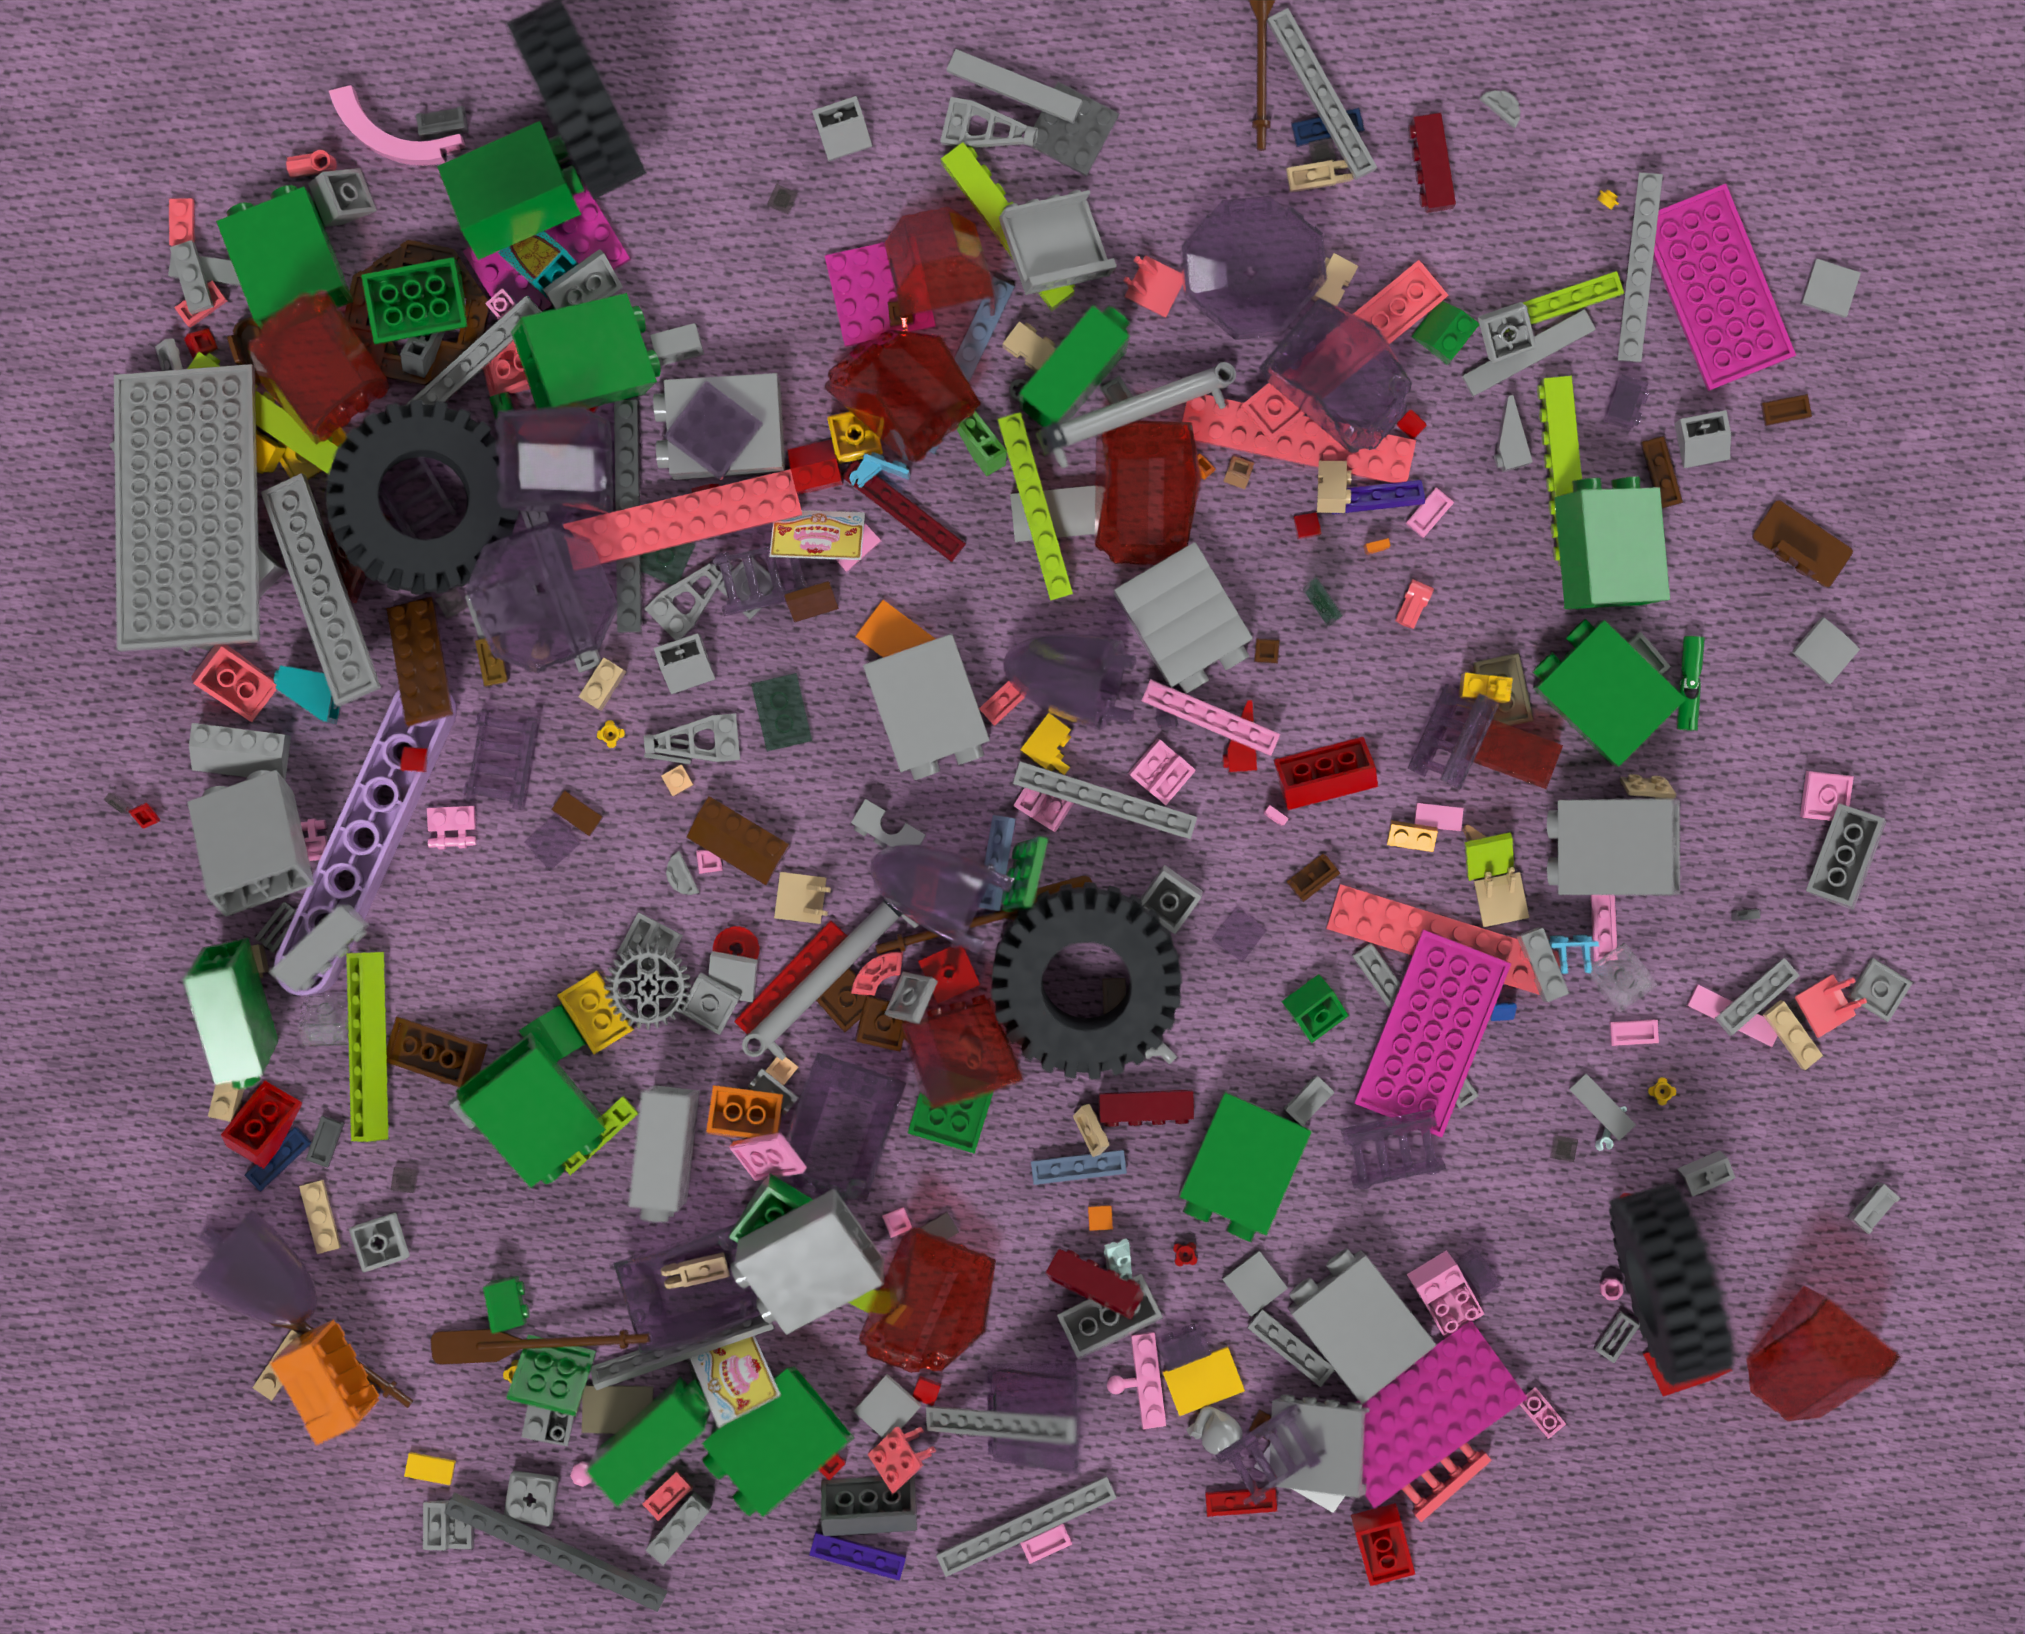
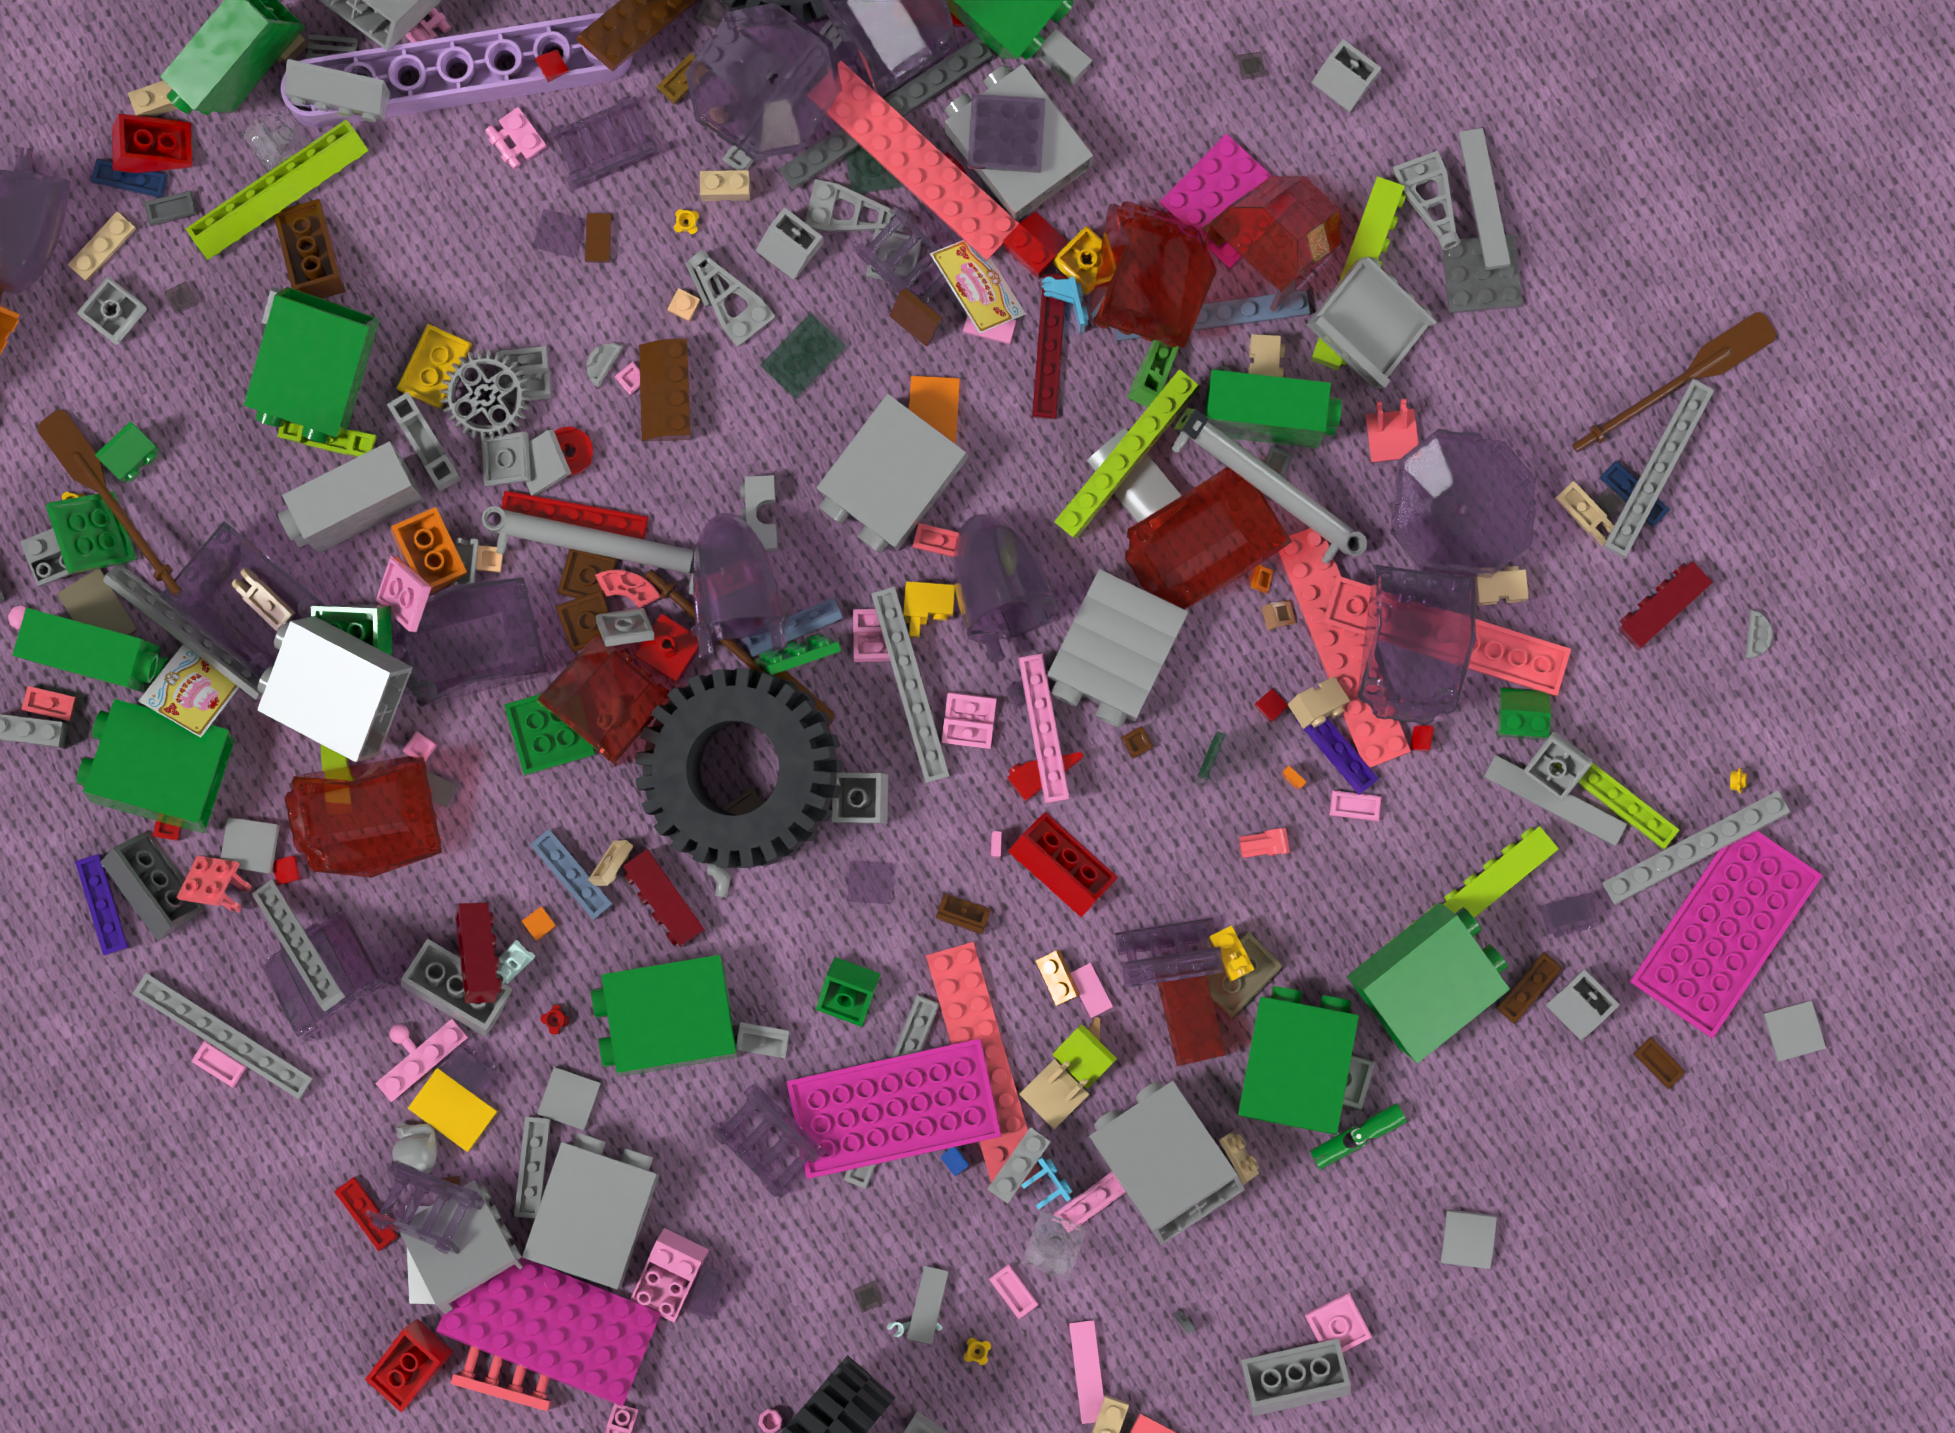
camera: 55 degrees right, 5 degrees down
green slope [519,1004,587,1062] -> none
tan plate [774,872,831,924] -> none
light grey slope [1494,395,1533,473] -> none
light grey plate [1715,958,1800,1036] -> none
reddish brown bracket [1752,500,1853,588] -> none
none -> light grey arch [387,392,461,492]

